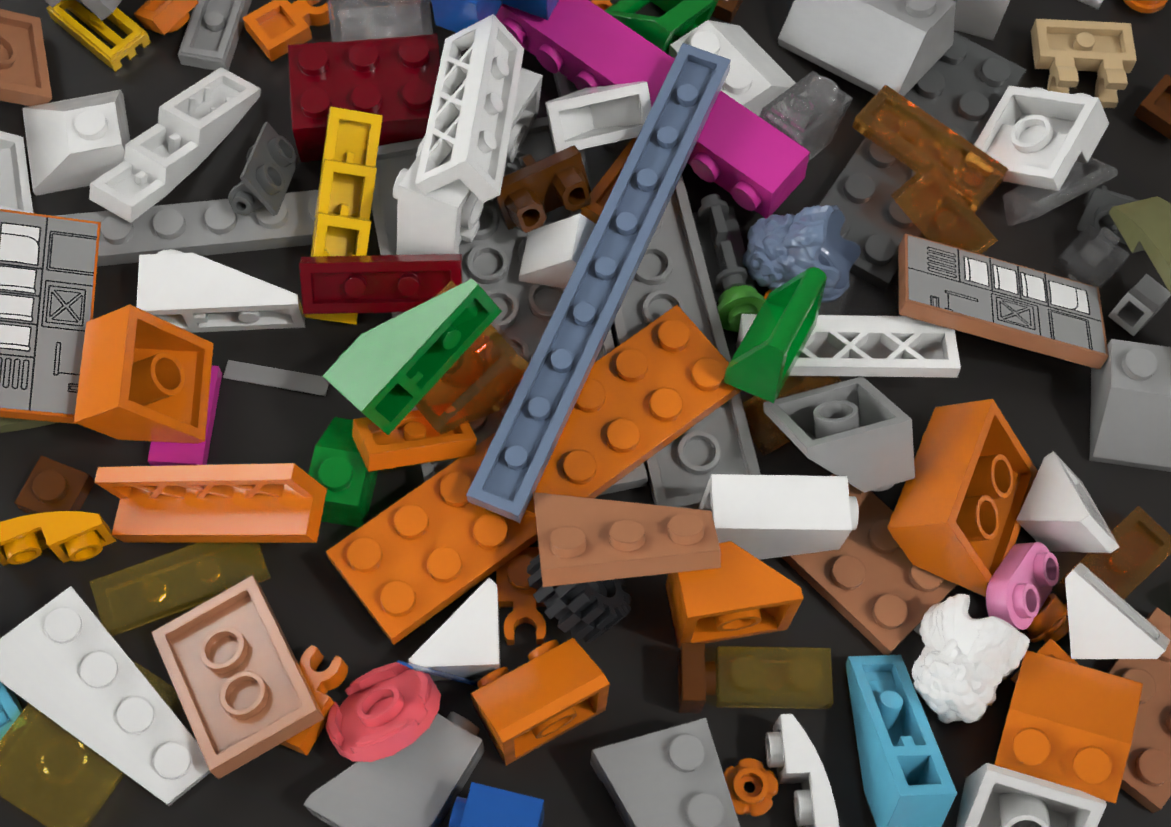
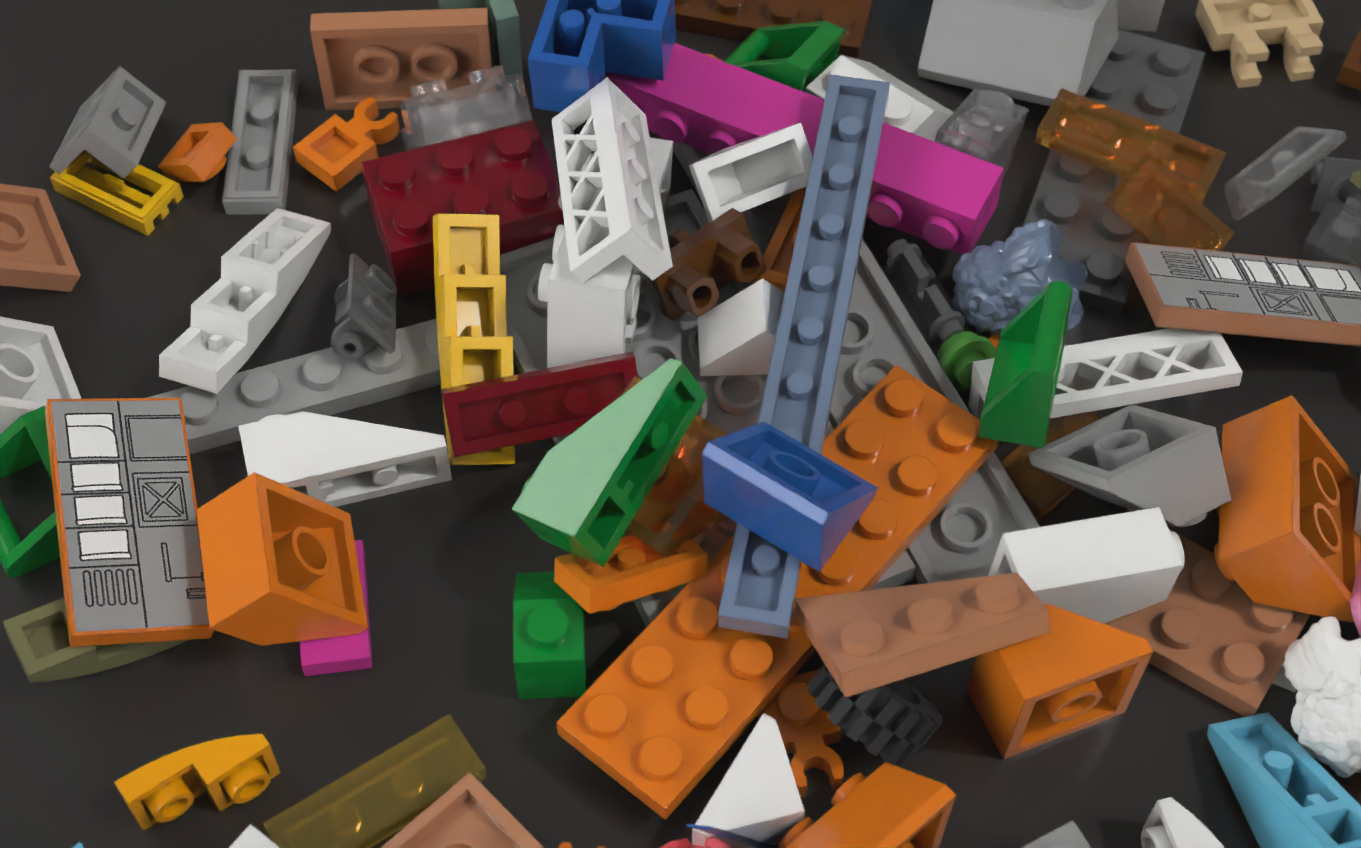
camera: 10 degrees left, 10 degrees down
reddish brown plate [14,455,95,514] -> none
white slope [22,90,131,196] -> none
orange fence [94,463,327,543] -> none
light grey piece [223,360,329,396] -> none
reddish brown plate [677,643,716,713] -> none
clear yellow plate [716,646,833,709] -> none
white plate [964,86,1109,191] -> none
none -> blue slope [702,421,878,572]

